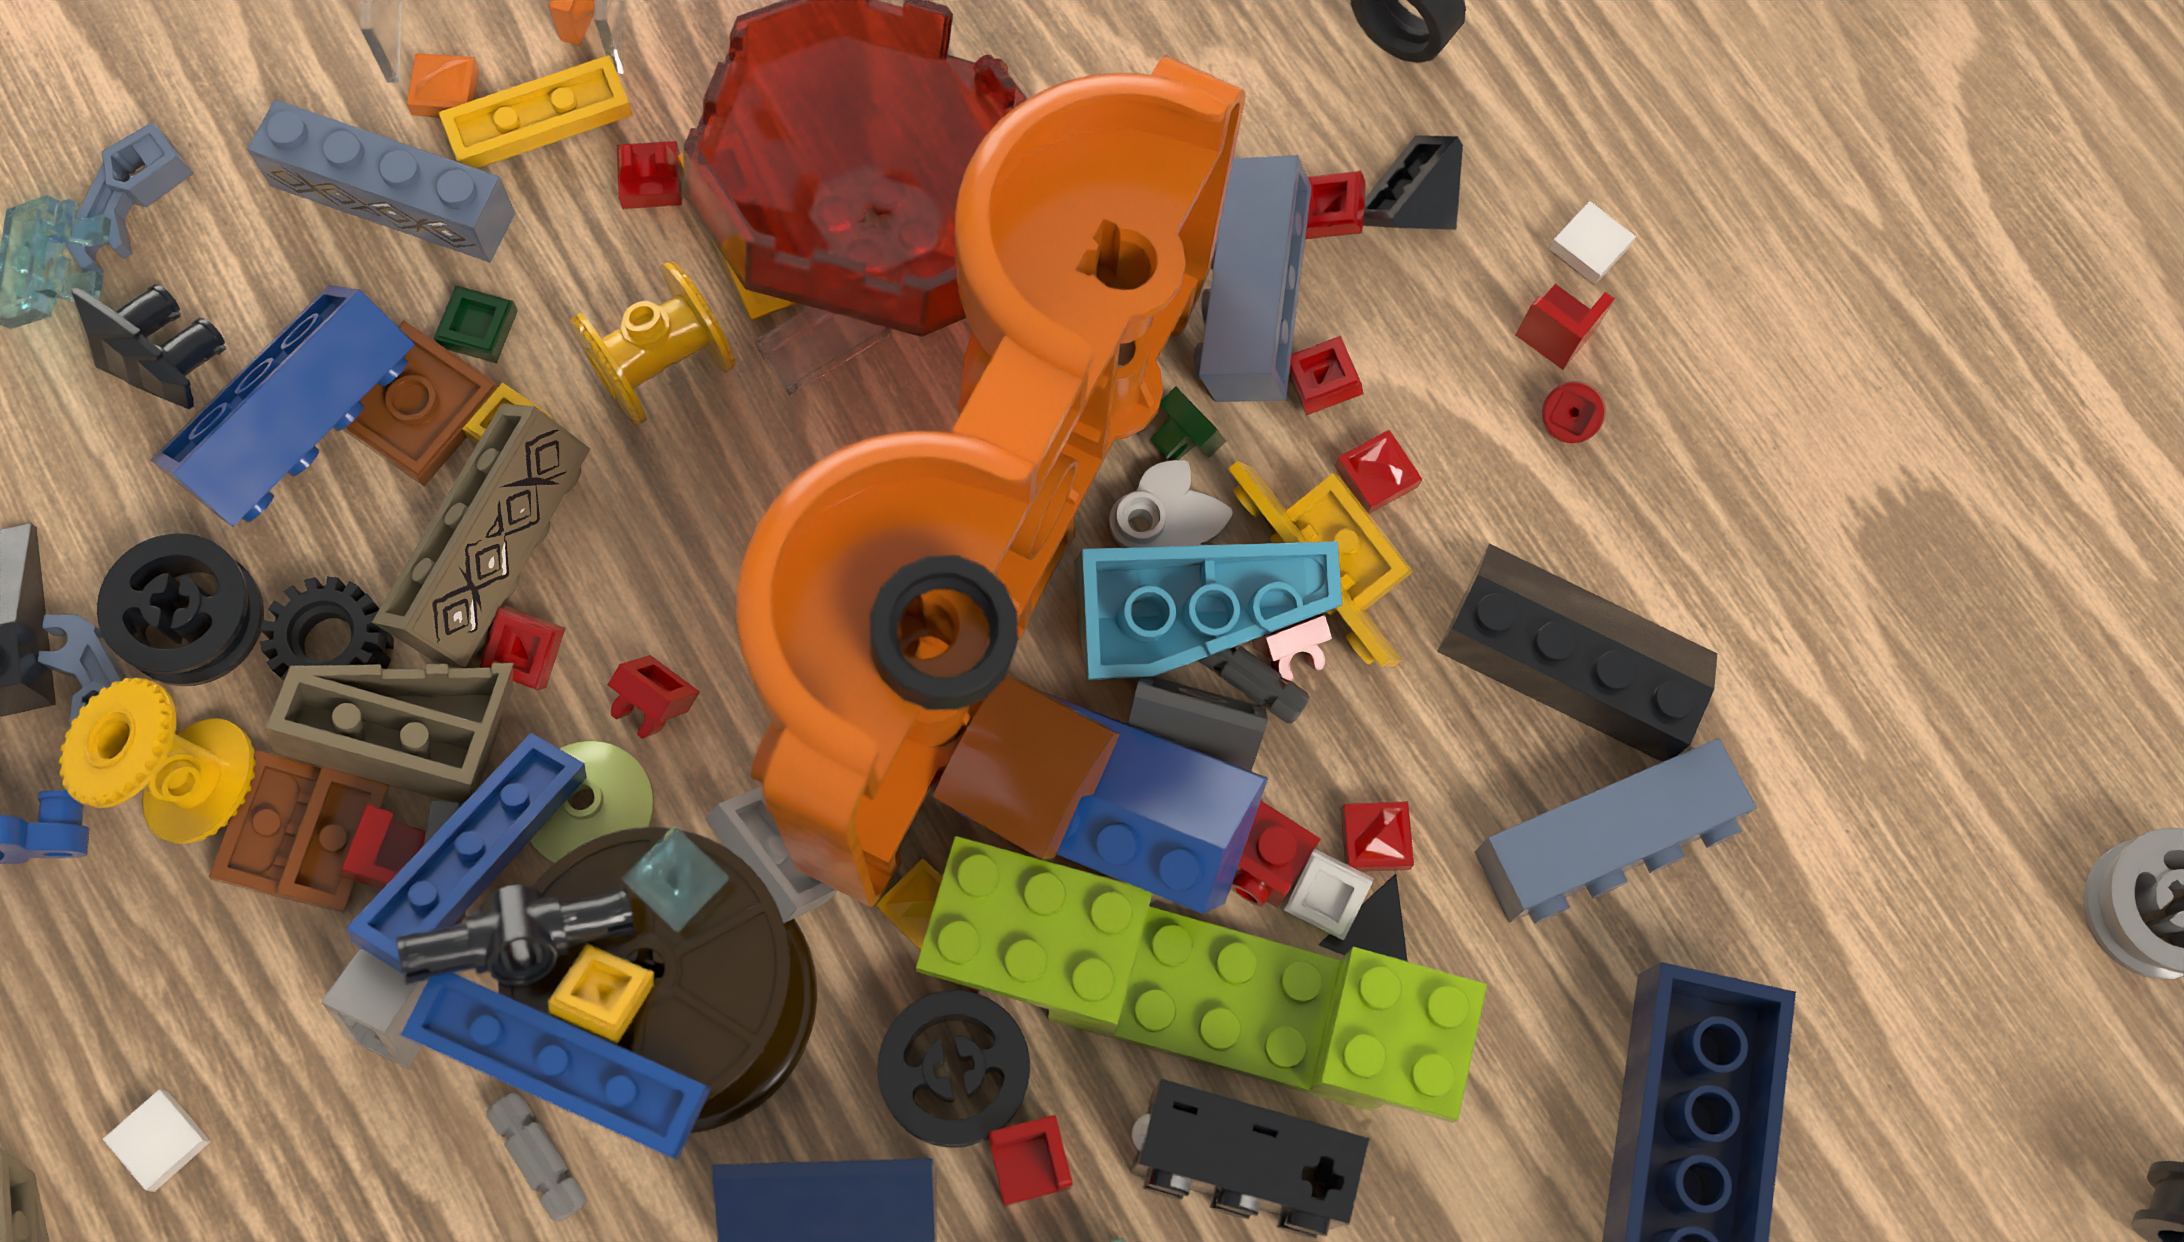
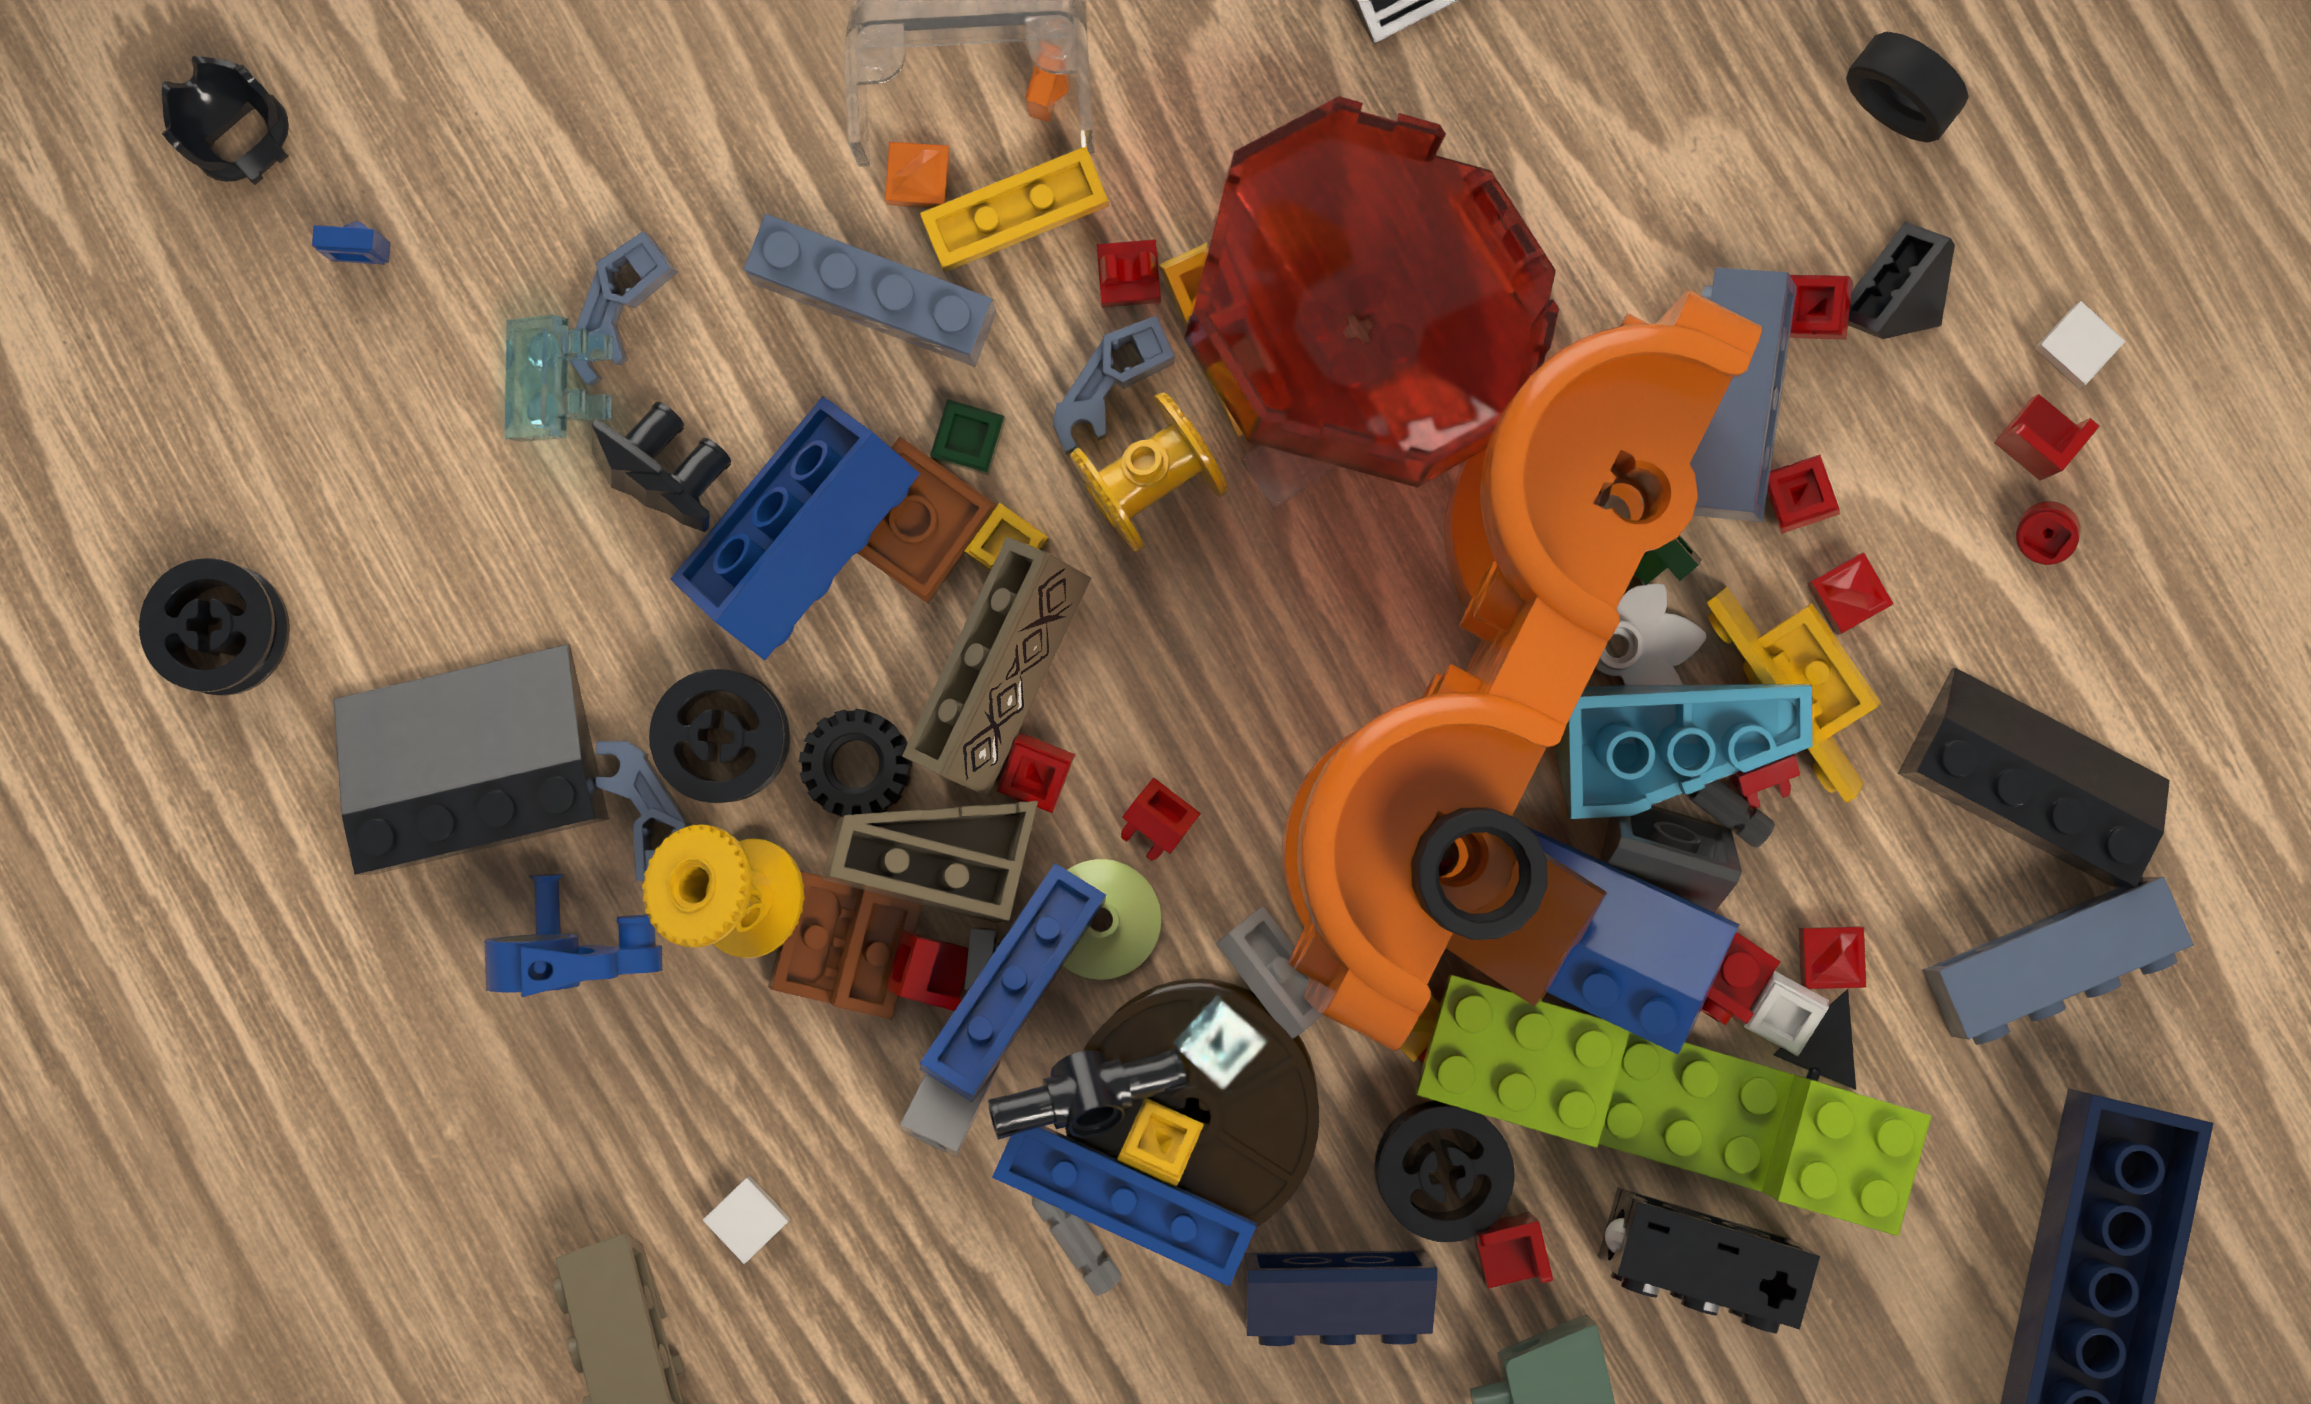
camera: 10 degrees right, 15 degrees up
none -> sand blue piece [1053,315,1175,455]

